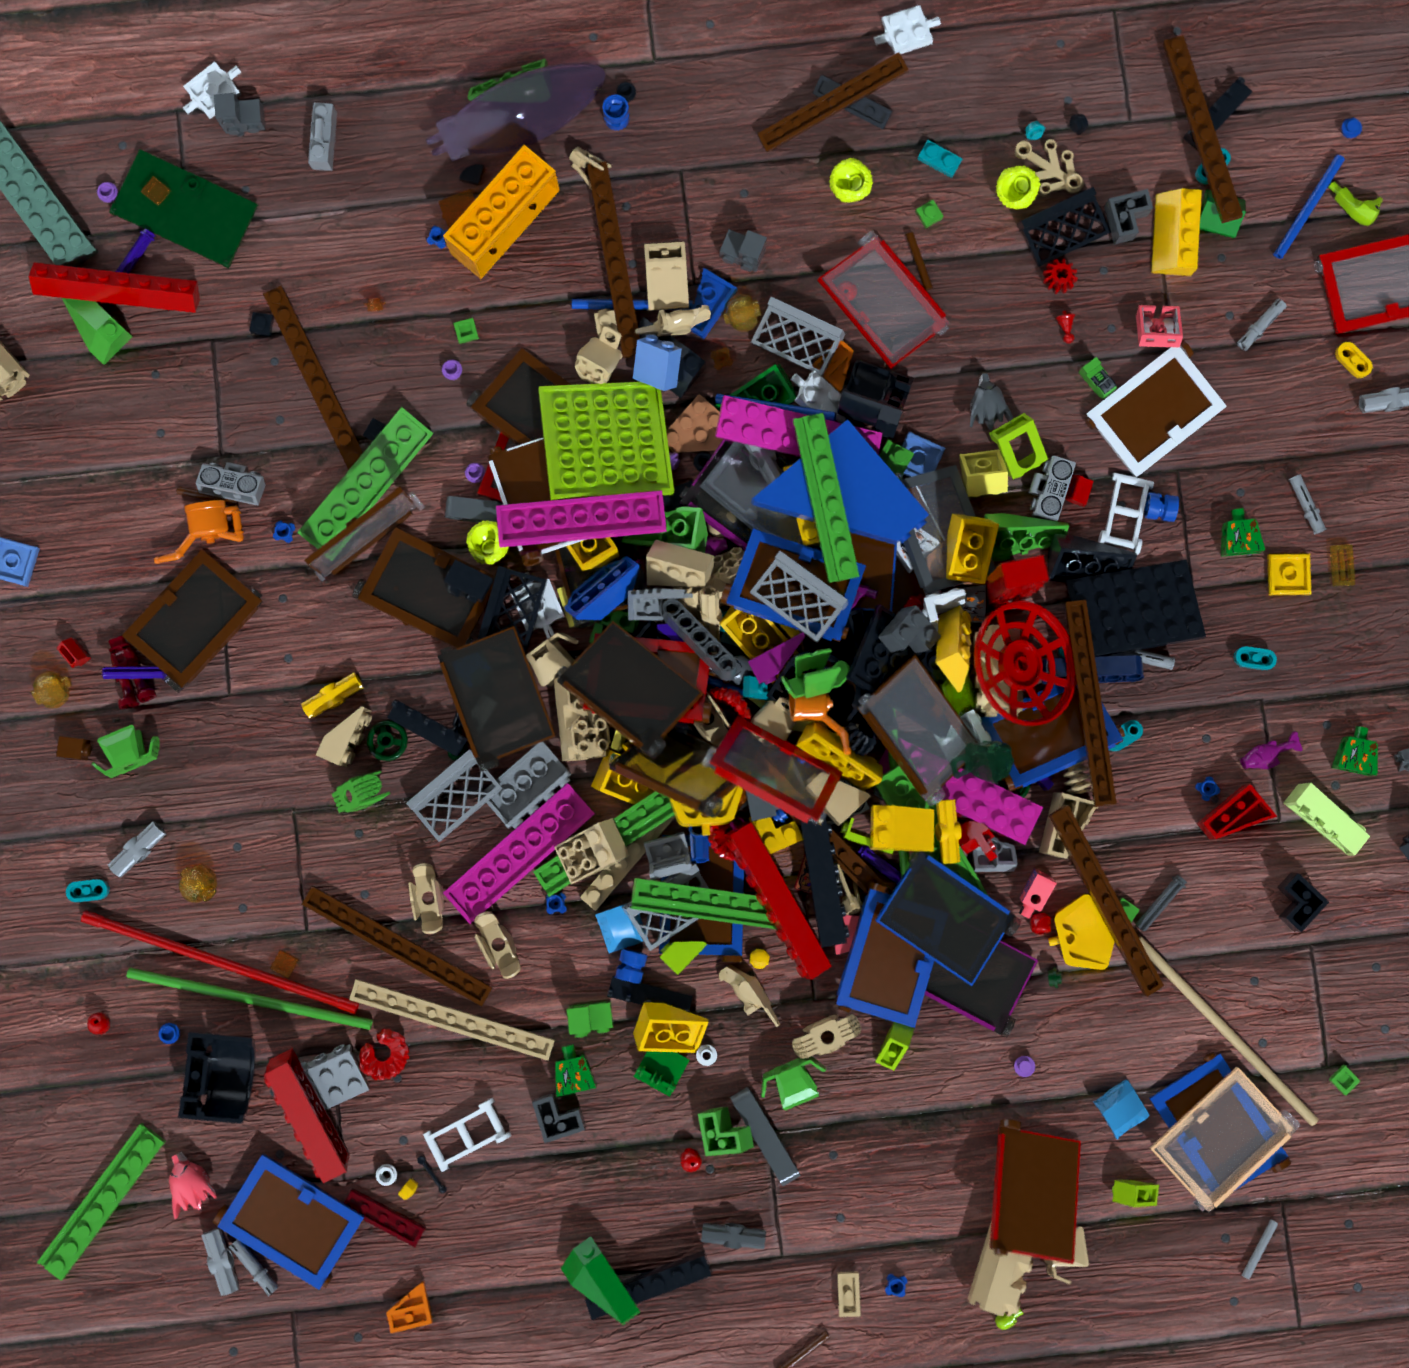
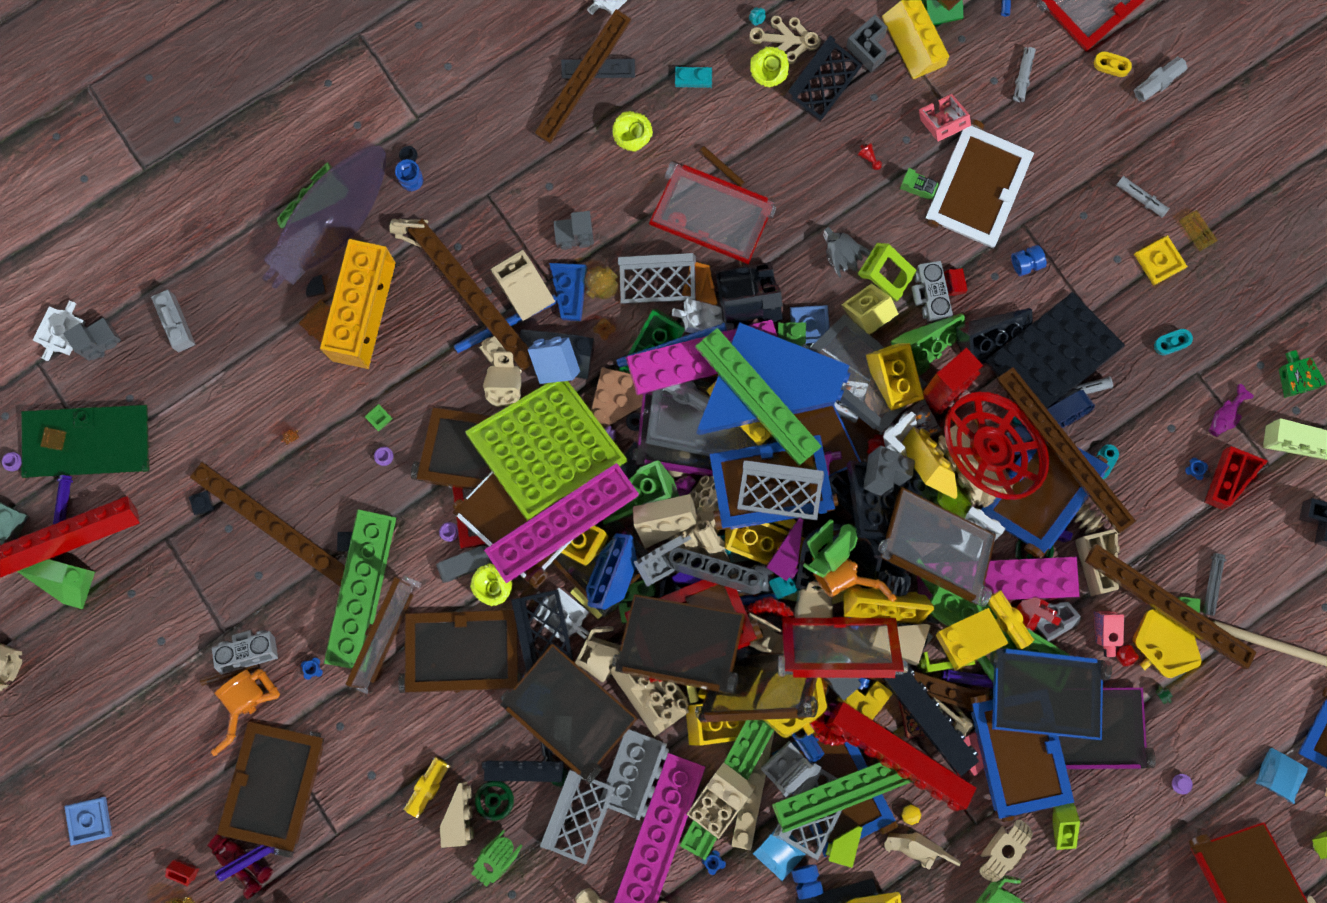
camera: 25 degrees left, 5 degrees down
blue plate [427,226,448,249] -> none
black brick [444,560,493,604] -> none
tan animal [635,305,711,337] -> none
bright green plate [915,200,944,229] -> none
clear green piece [950,741,1014,783] -> none
red gear [1043,259,1078,294] -> none
white piece [1098,472,1154,555] -> none
green torso [1221,508,1265,557] -> none

